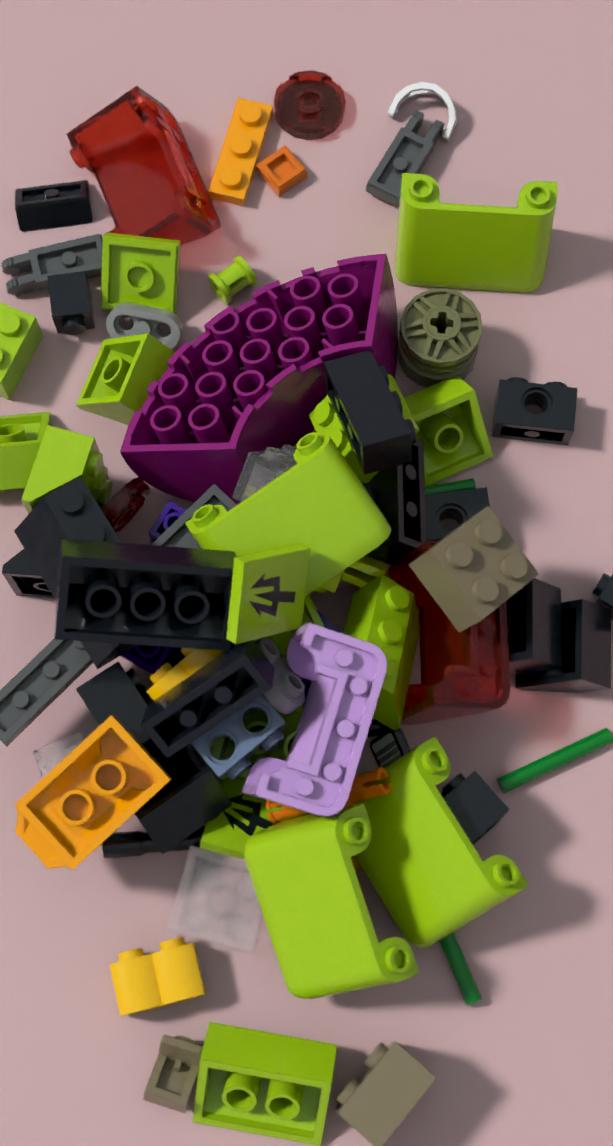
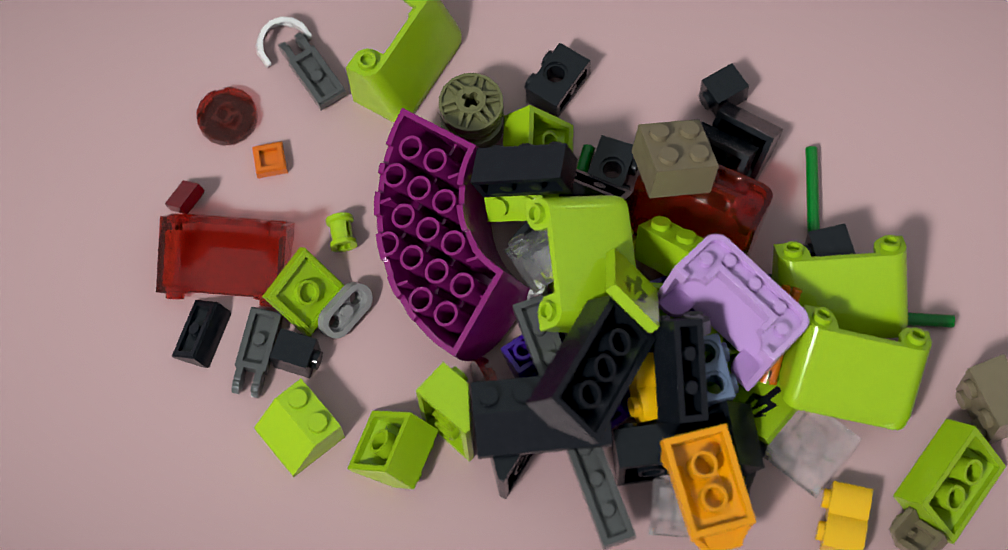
camera: 60 degrees left, 5 degrees down
lime slope [76,333,175,425] -> none
light orange plate [208,97,273,207] -> none
none -> dark red tile [165,180,205,214]

